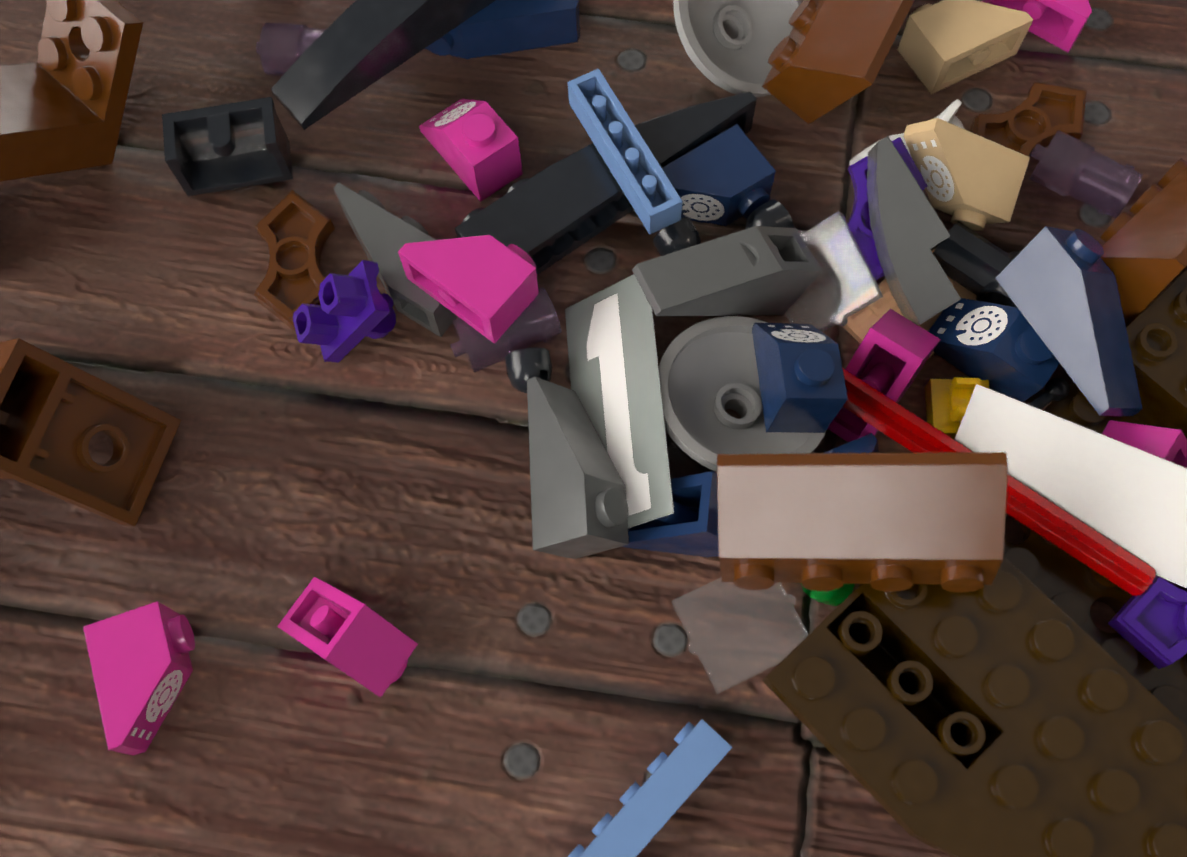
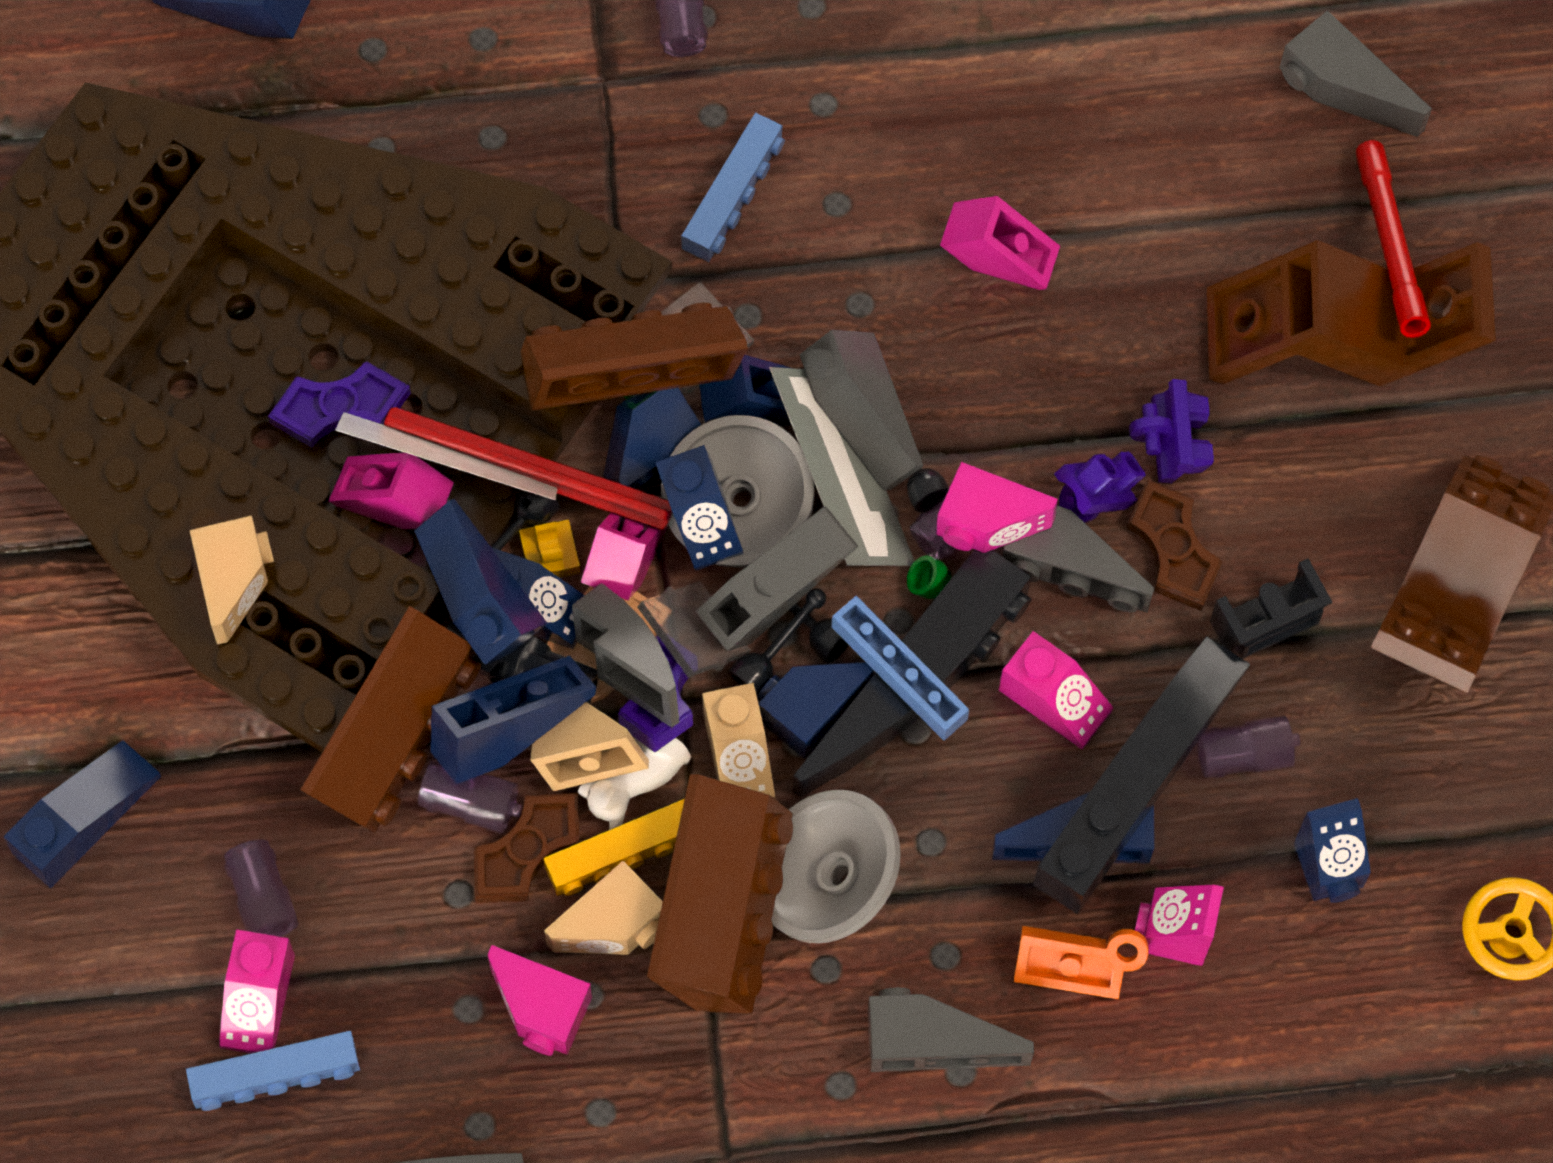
camera: 160 degrees right, 0 degrees up
dark pink slope [83,601,195,756] -> none
none -> dark blue slope [431,655,596,784]
none -> yellow piece [543,799,685,896]
none -> tan slope [702,683,775,799]
none -> green hinge [907,555,952,599]
none -> dark purple hips [1129,379,1214,484]

